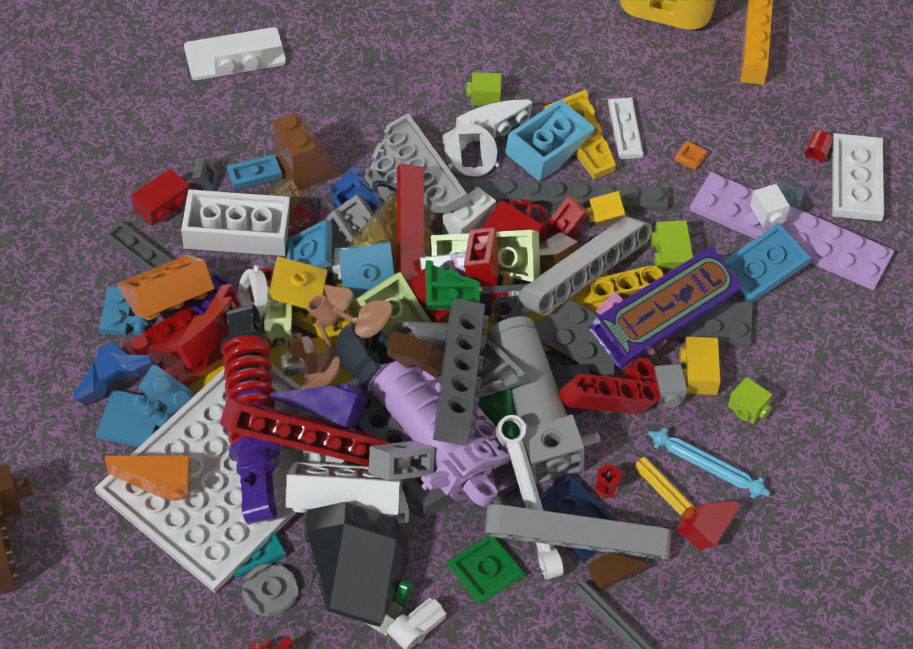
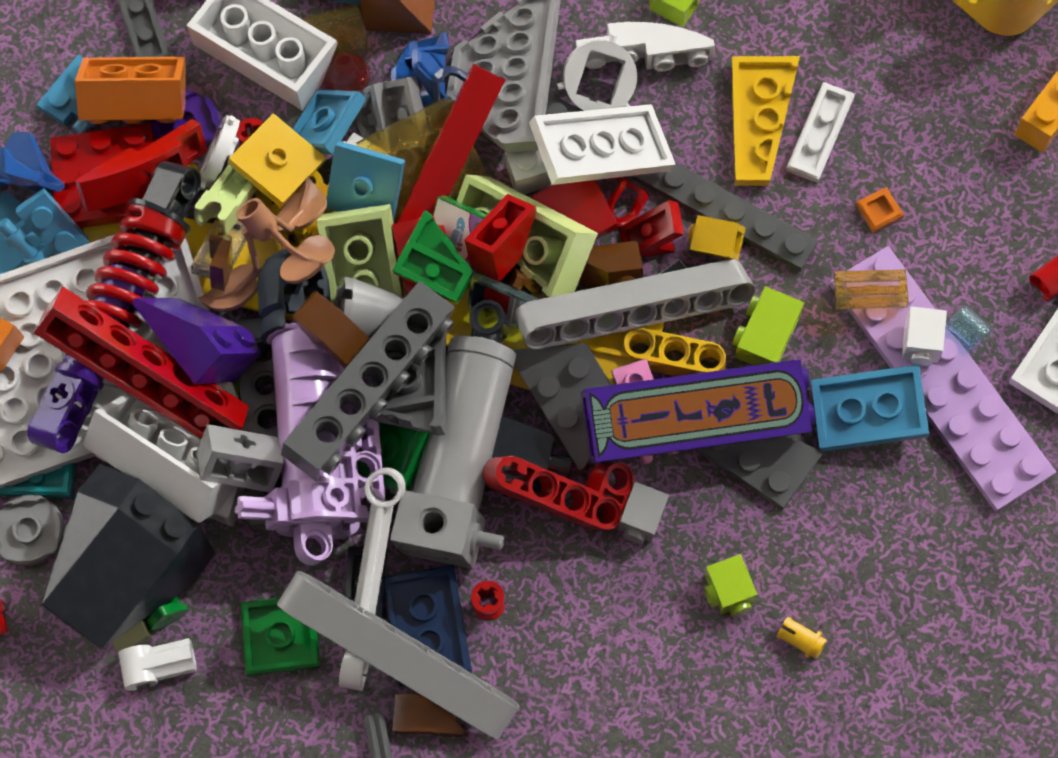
camera: 35 degrees right, 15 degrees up
medium azure slope [505,99,595,181] -> none
yellow axle [635,457,695,515] -> none
medium azure wheel [648,428,770,499] -> none
red slope [677,501,740,550] -> none
yellow brick [679,337,720,395] -> none
none -> white plate [529,104,675,185]
none -> yellow pin [777,616,827,659]
none -> clear yellow tile [833,269,909,309]

